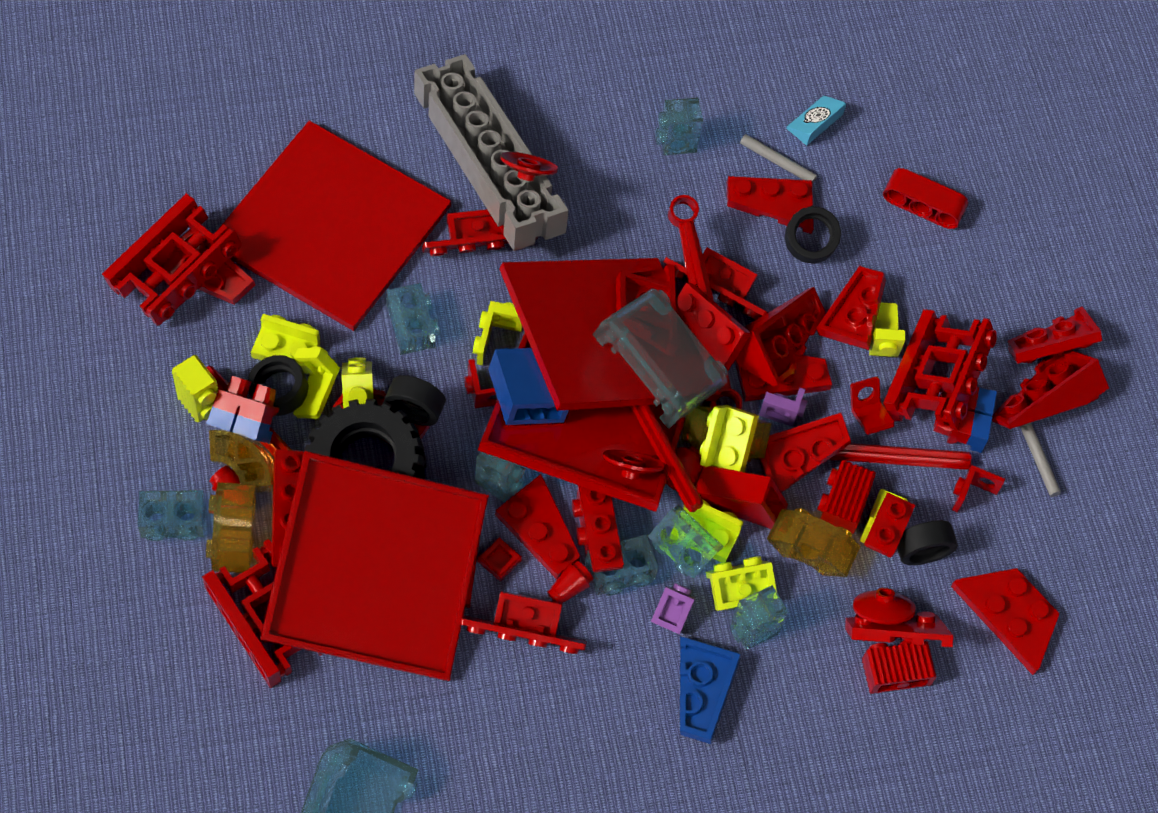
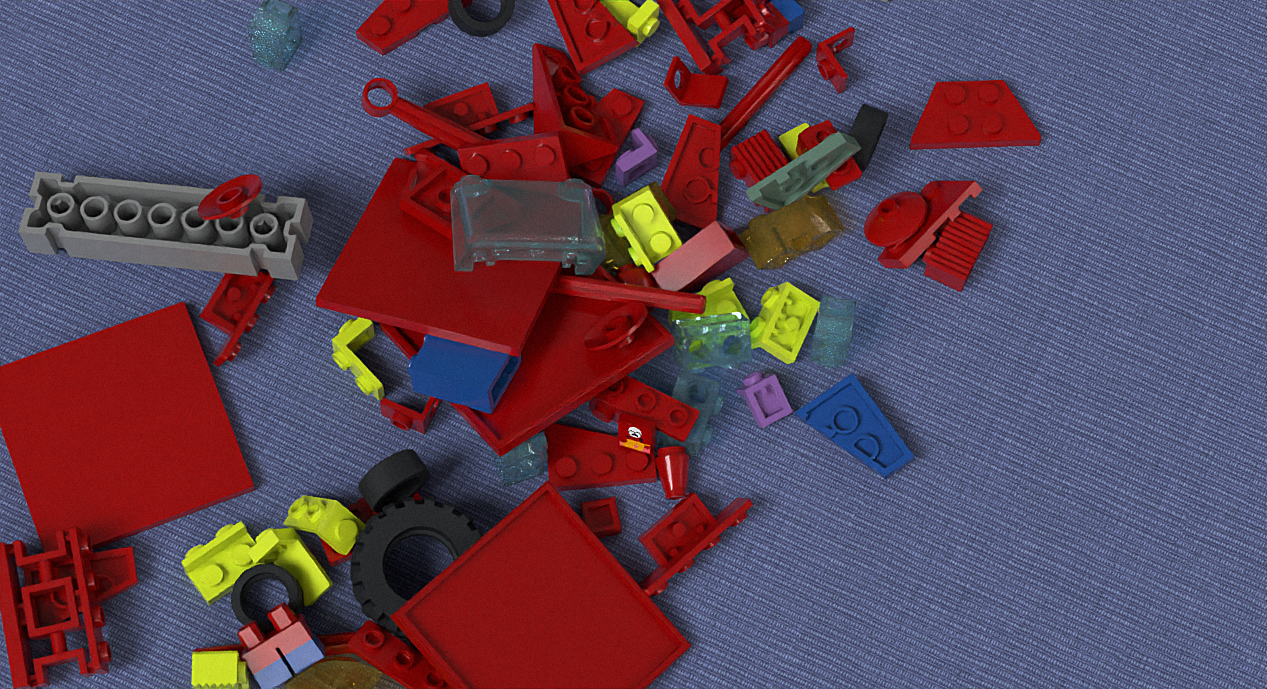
camera: 50 degrees left, 5 degrees up
clear light blue brick [386,283,440,355] -> none
none -> red tile [618,413,656,455]
none -> sand green wing [745,131,861,213]

